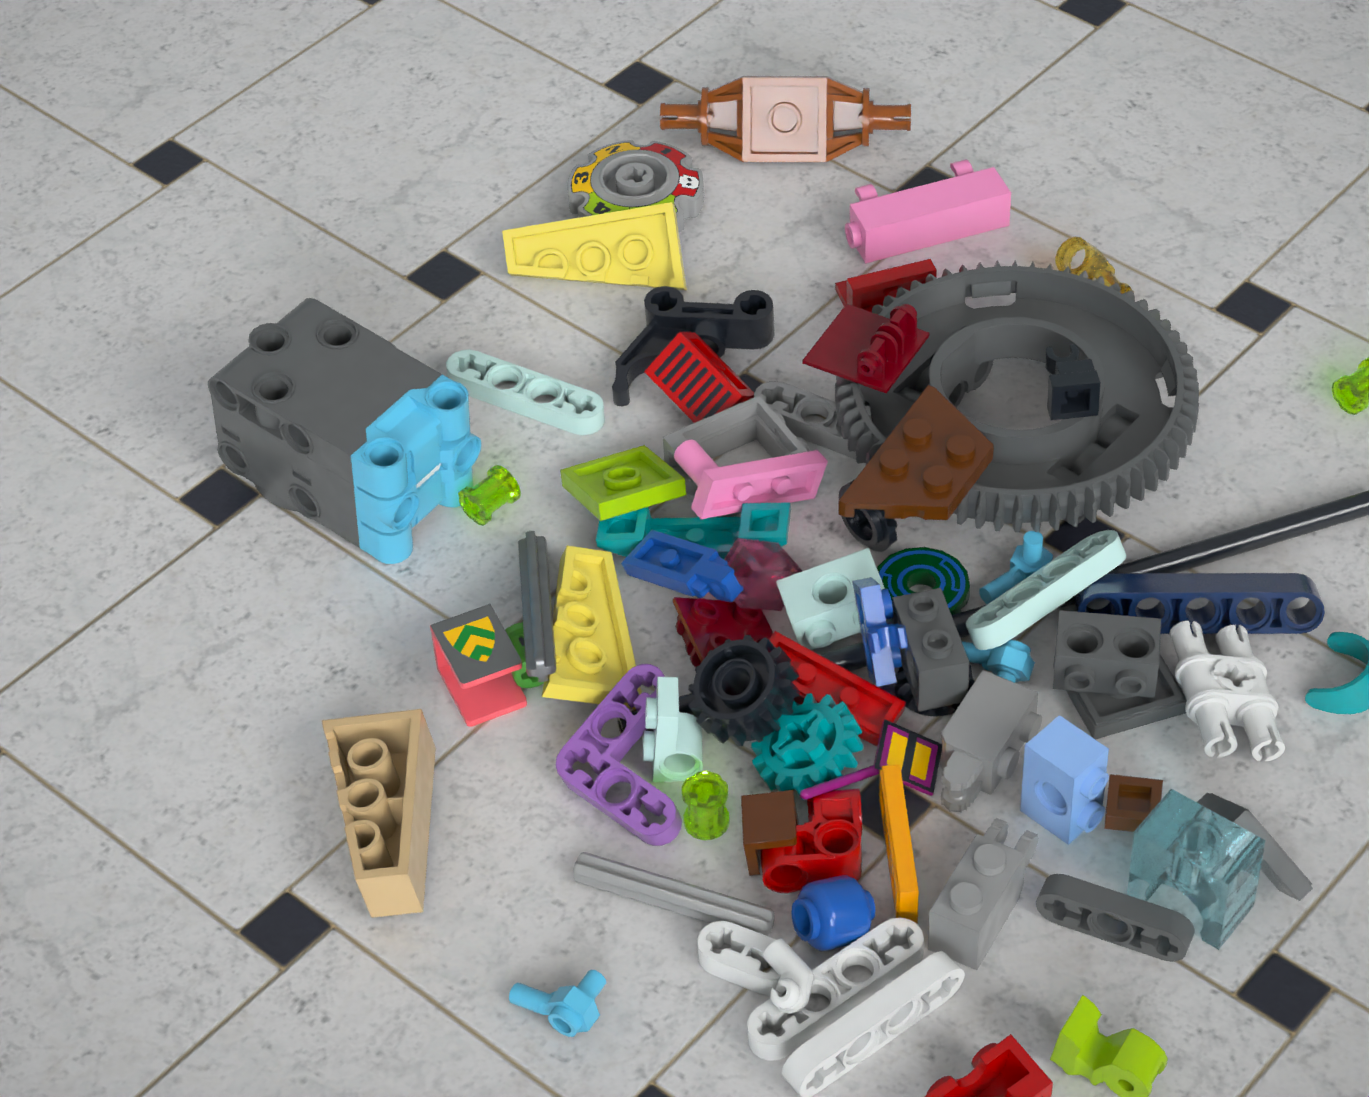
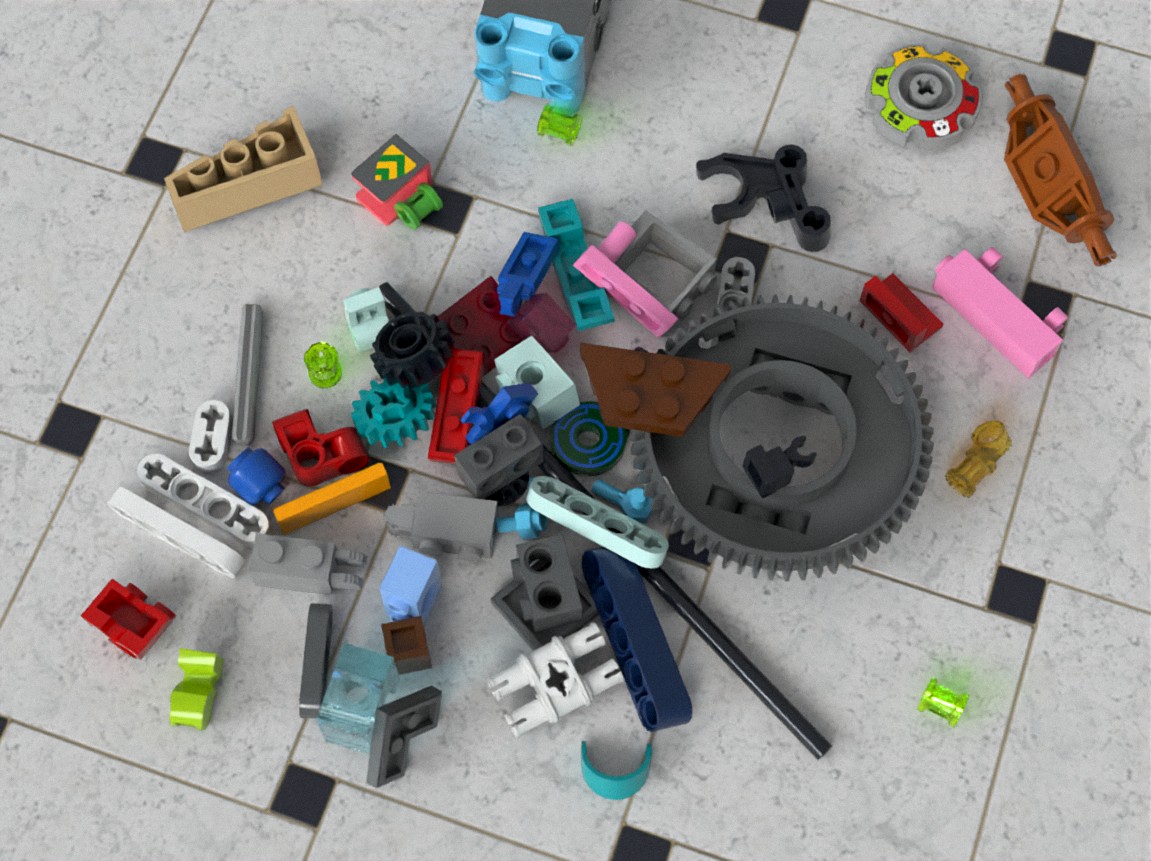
camera: 65 degrees right, 20 degrees up
light aqua beam [446,349,605,435] -> none
light yellow wing [502,202,687,290] -> none
medium azure piece [509,970,607,1037] -> none
flat silver axle [518,531,556,682] -> none
light yellow wing [542,545,642,709] -> none
medium lavender beam [555,664,682,846] -> none
lime tile [560,445,686,521] -> none
red panel [644,332,754,423] -> none
reddish brown panel [741,790,799,876] -> none
white arm [763,939,814,1014] -> none
piece [800,719,942,800] -> none
dark red hinge [802,304,930,394] -> none

